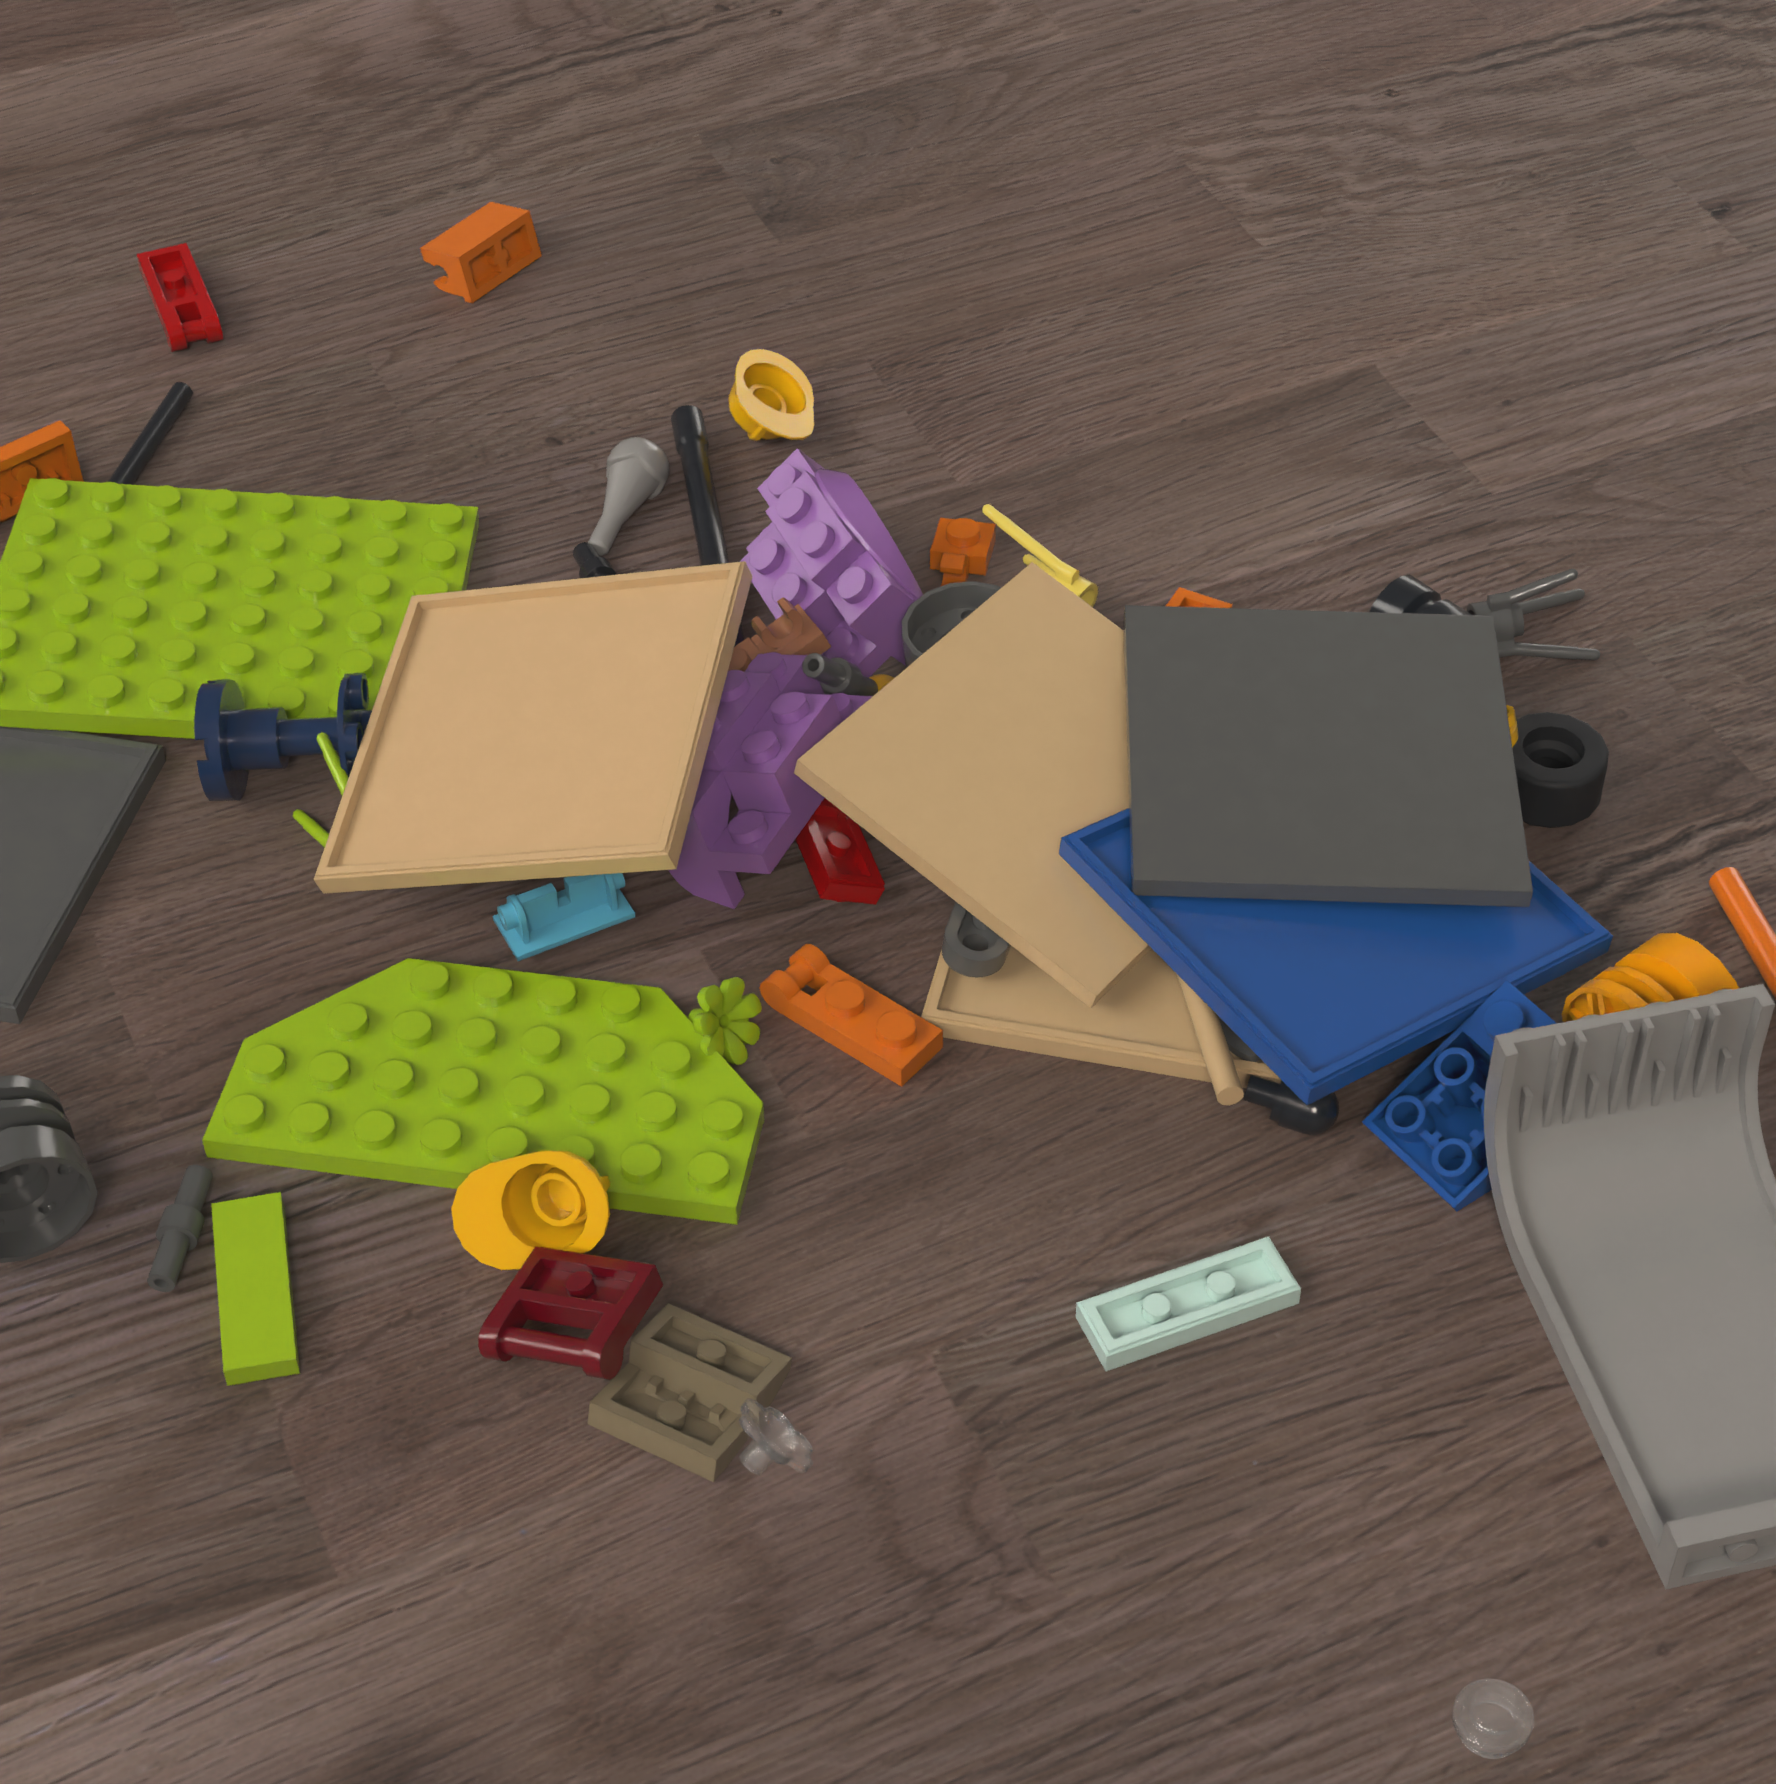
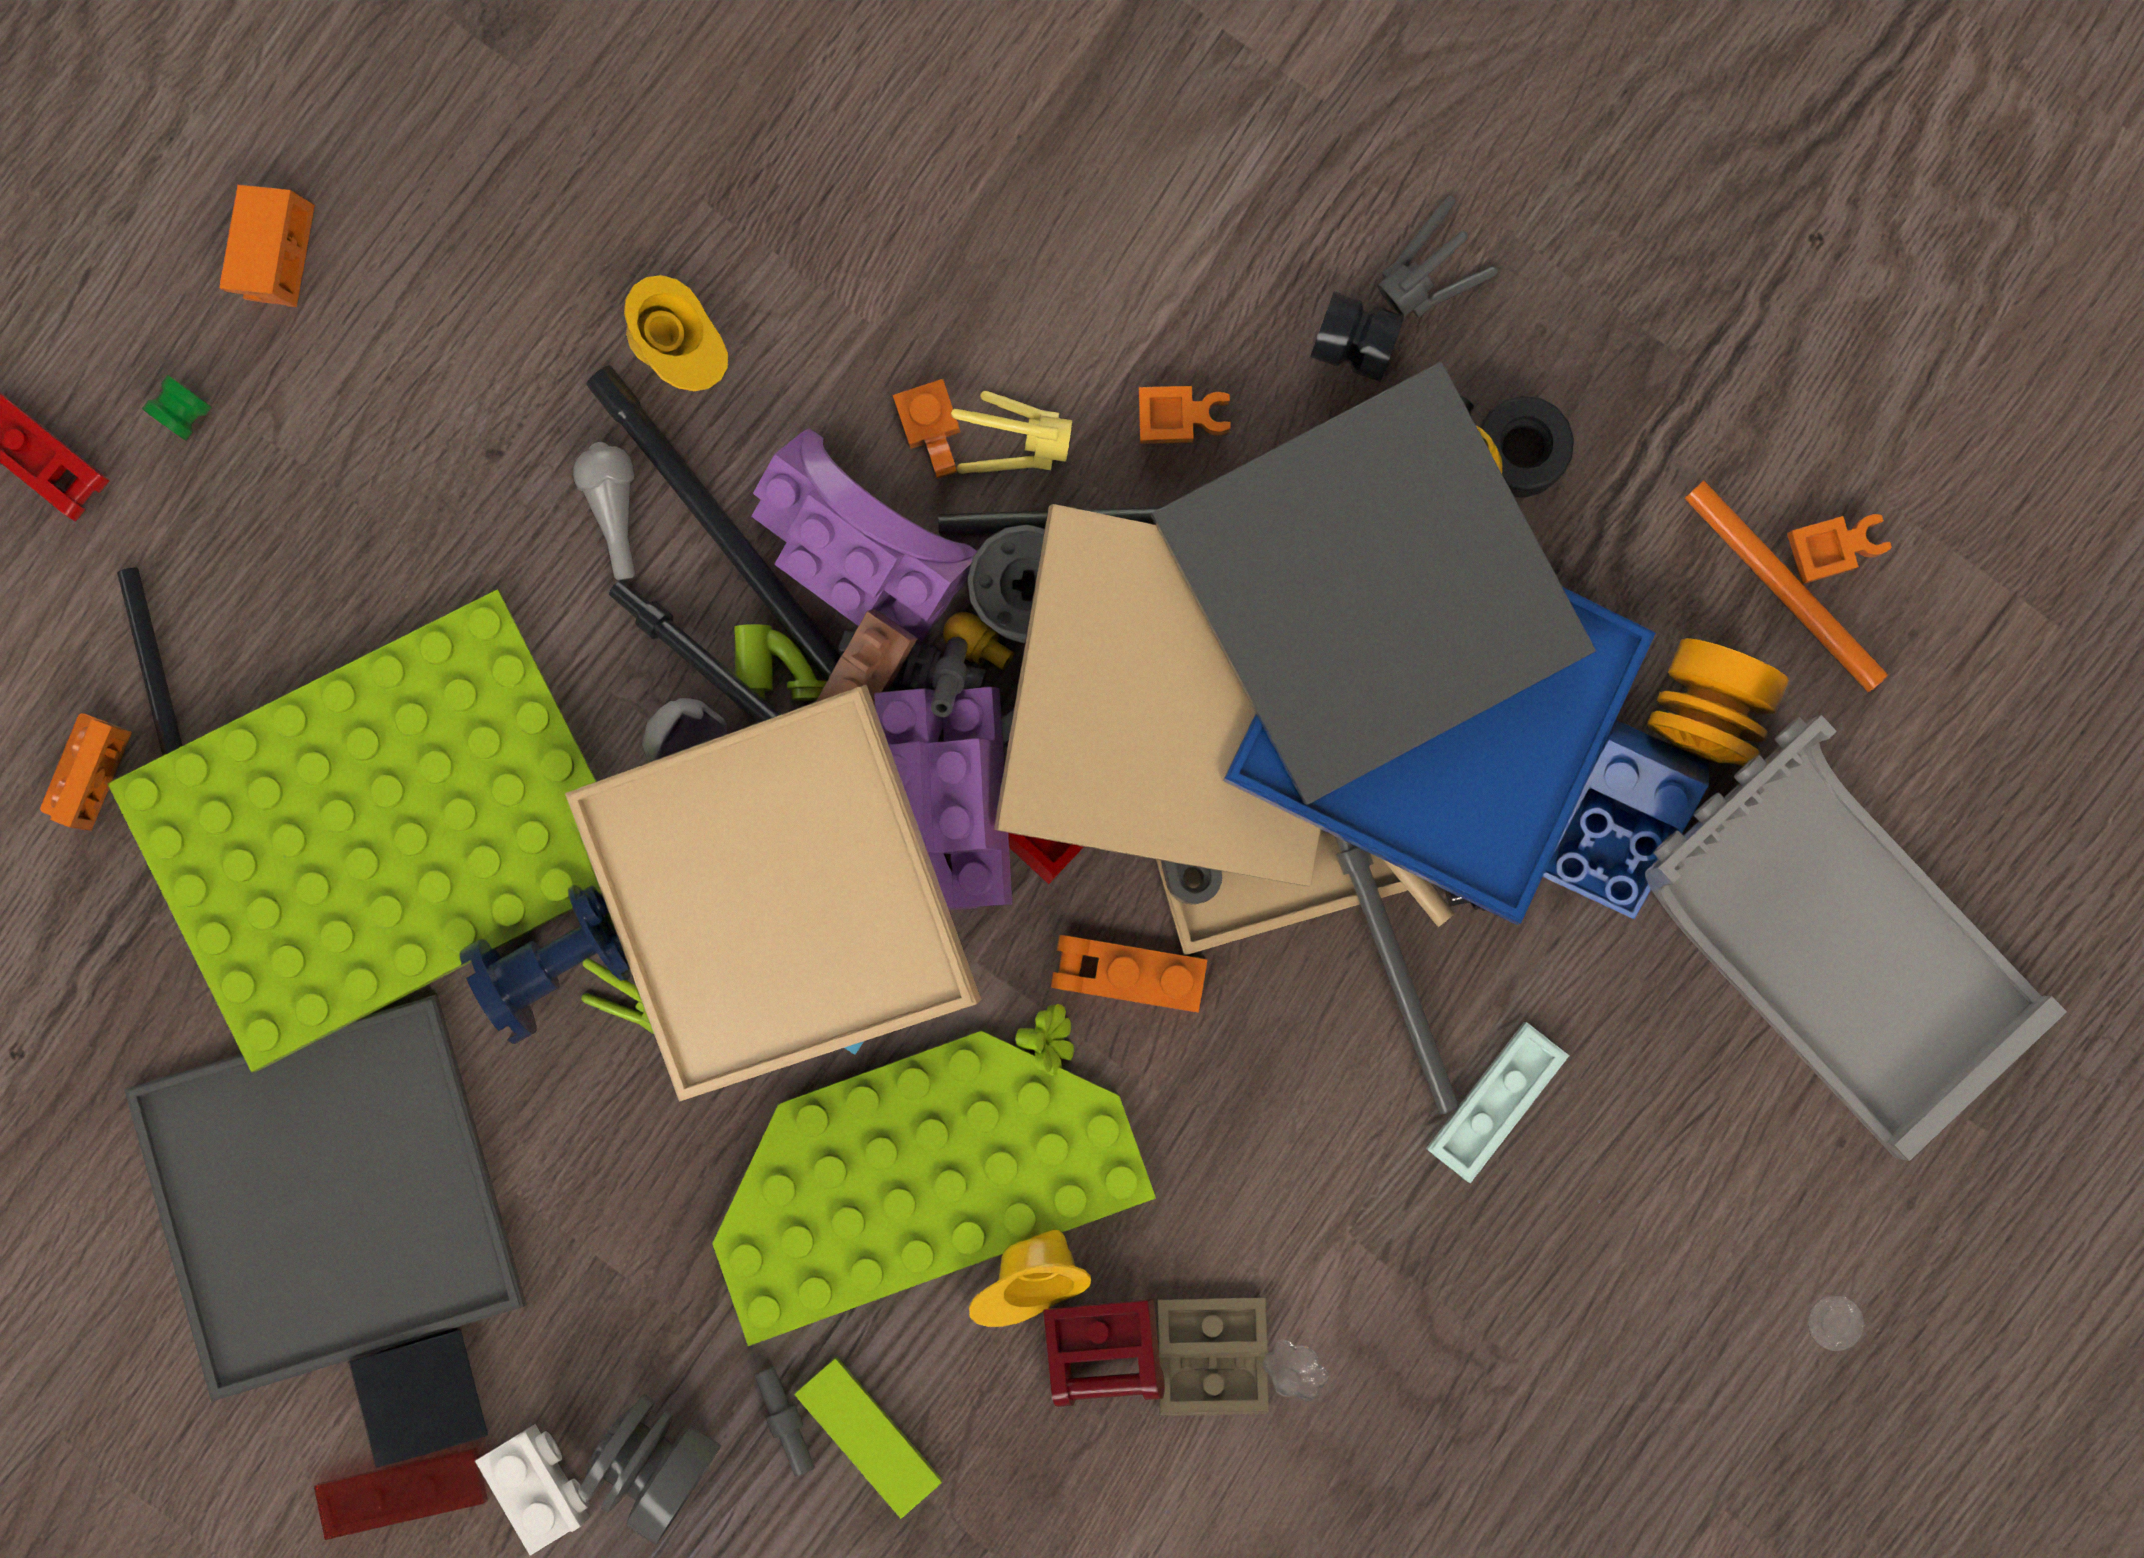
camera: 25 degrees left, 40 degrees up
none -> green wheel [142,375,212,441]
none -> dark grey bar [1335,836,1459,1114]

